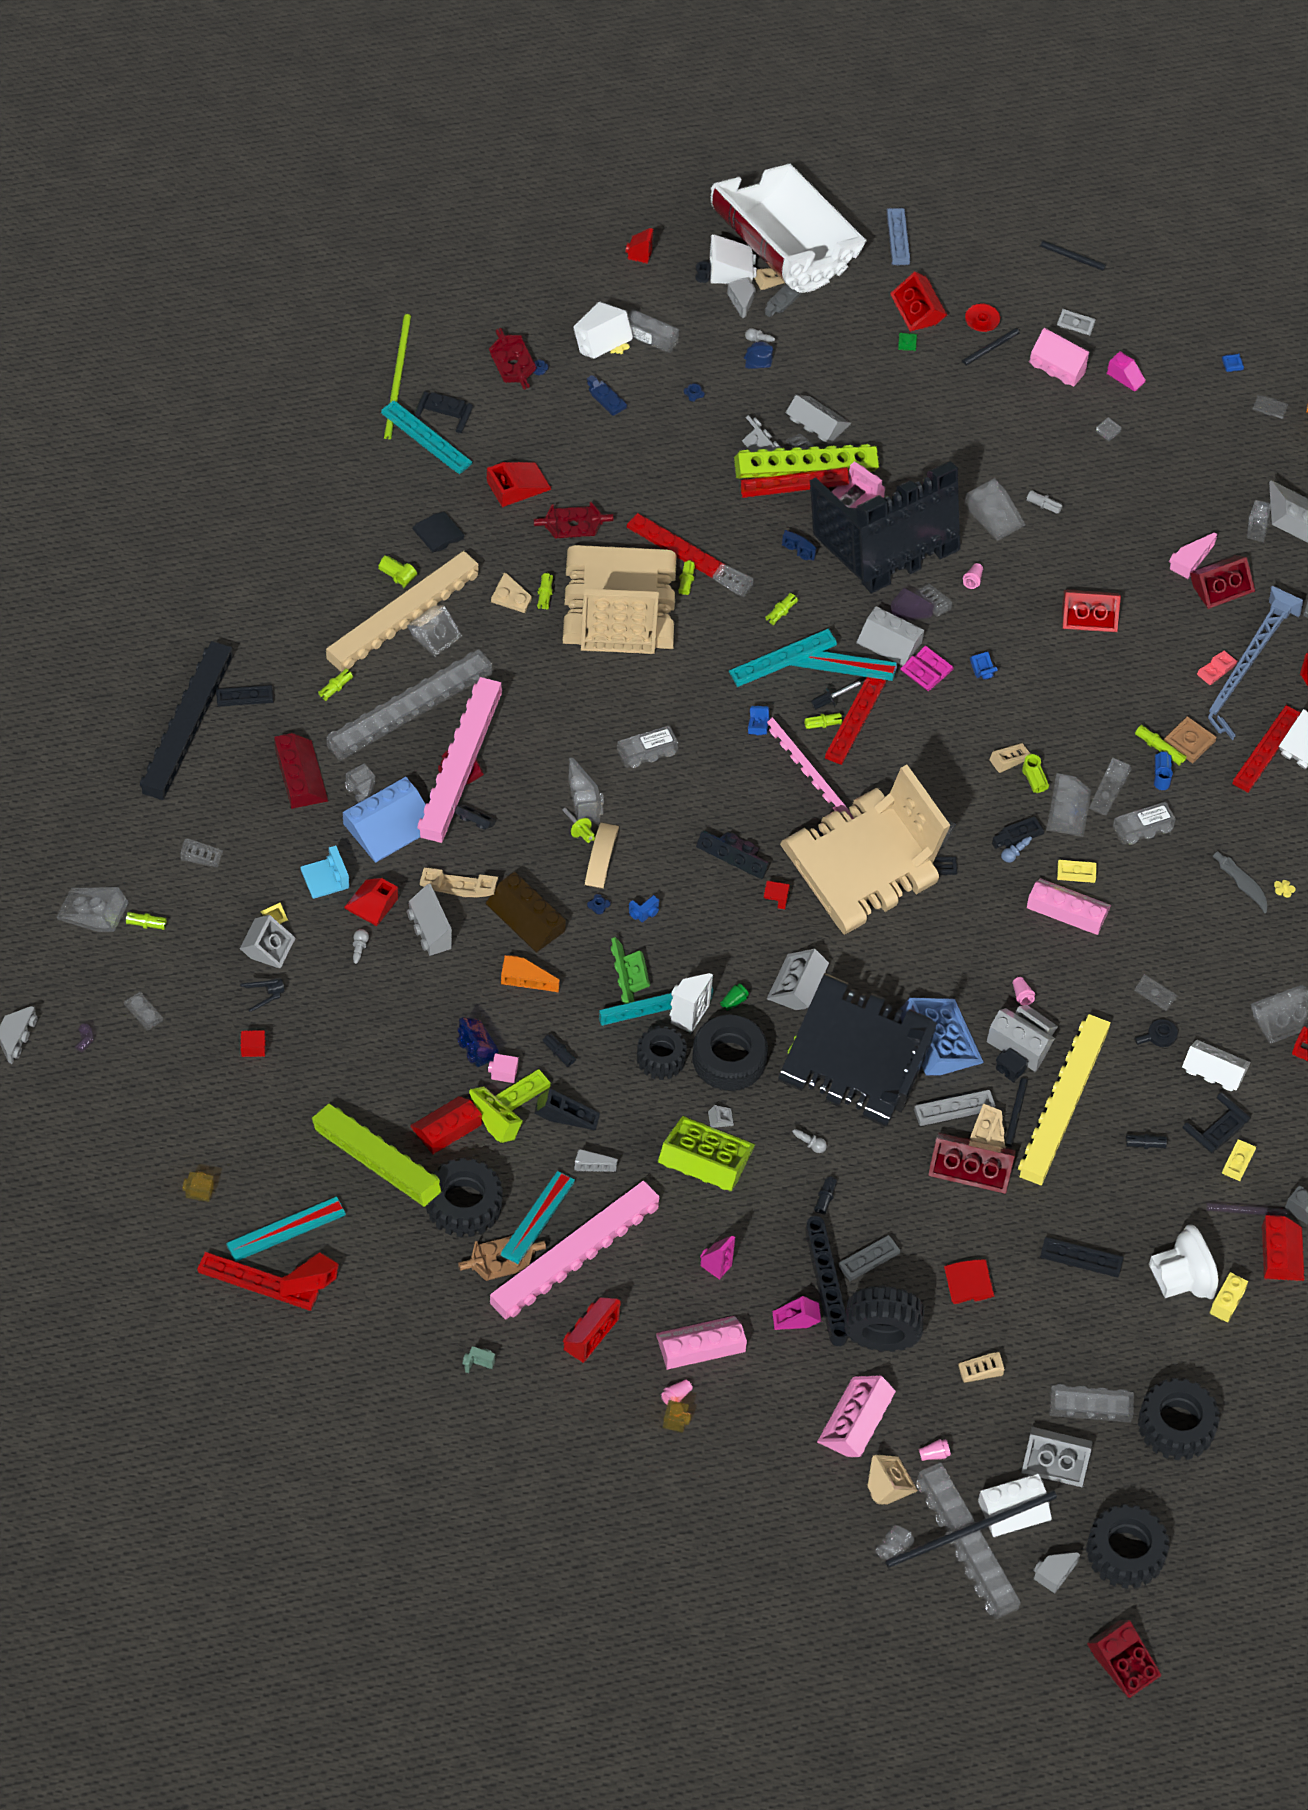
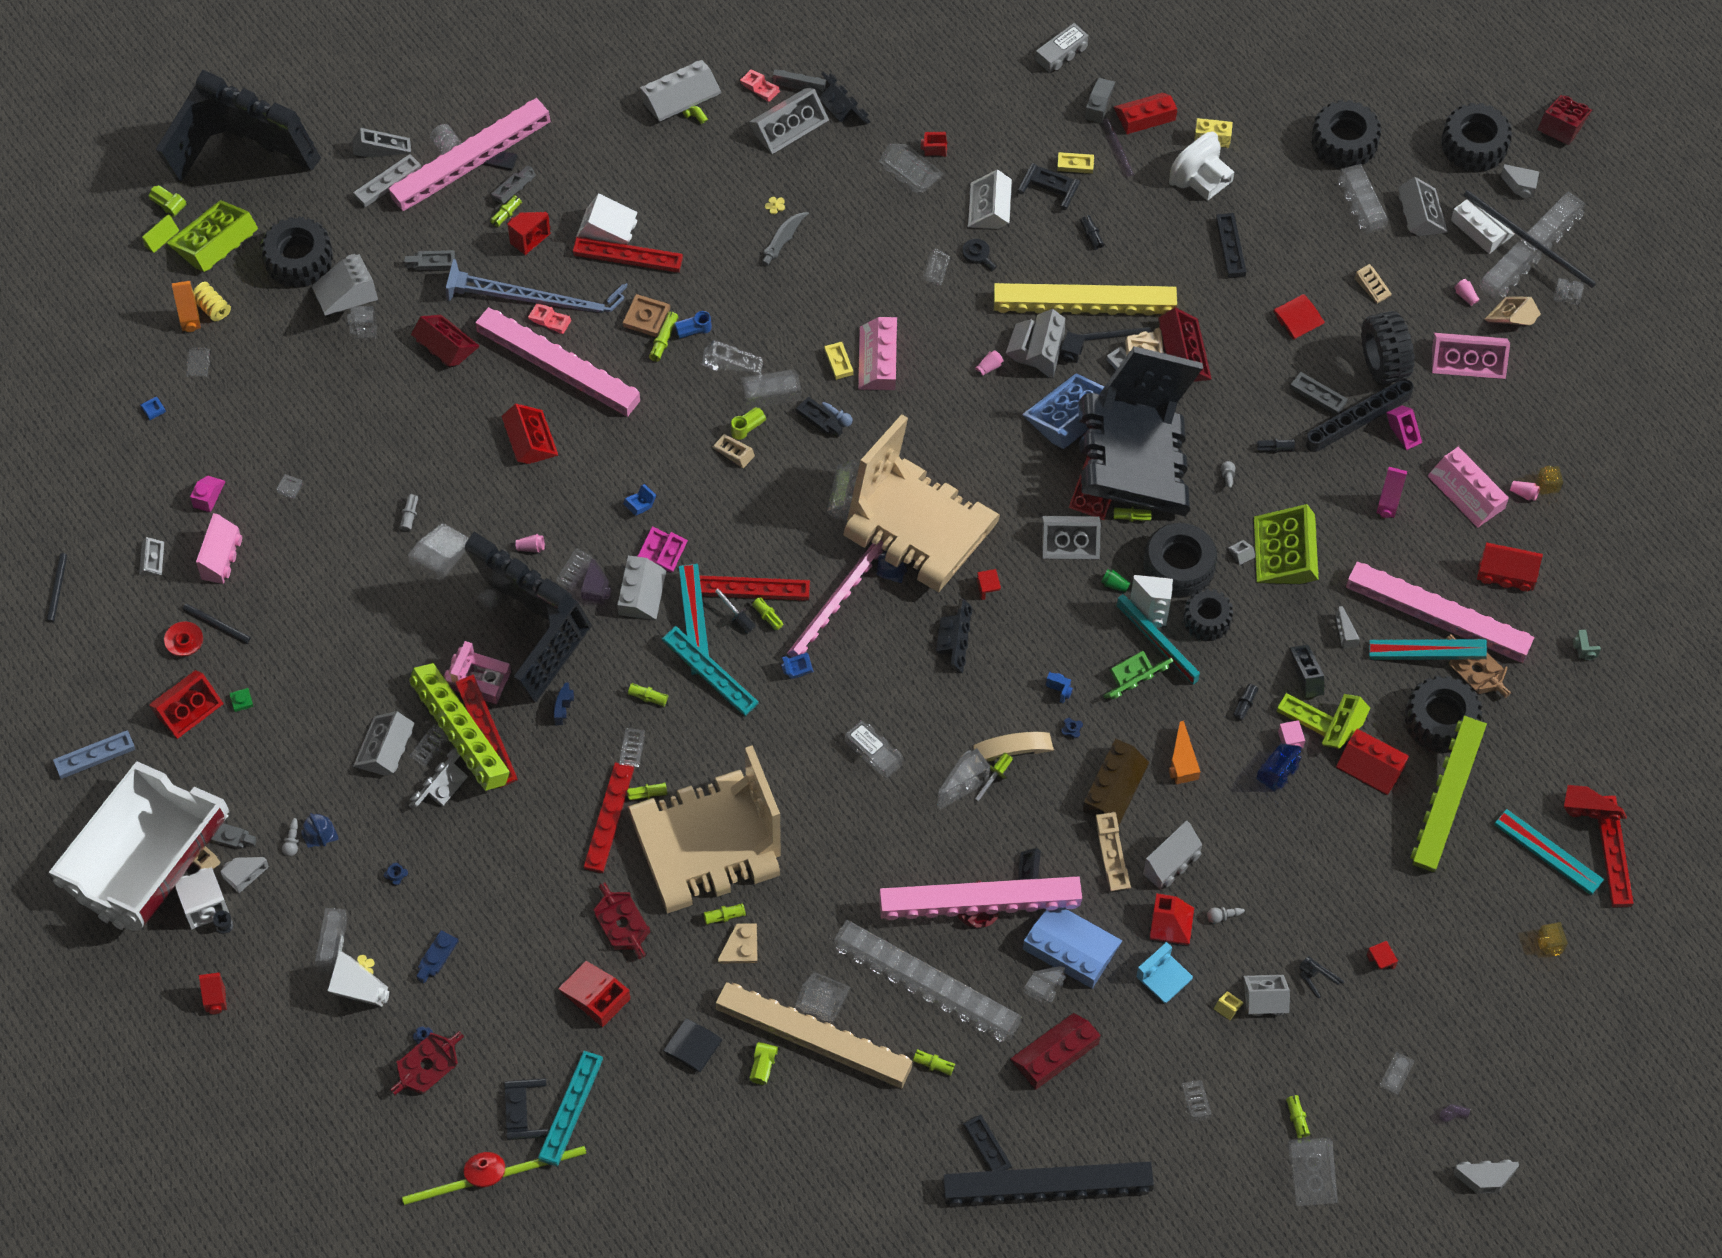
camera: 110 degrees left, 5 degrees up
clear brick [1113,802,1176,845] -> none
bright pink slope [1169,533,1217,579] -> none
none -> red dish [464,1152,505,1187]
none -> bright pink brick [476,307,640,417]

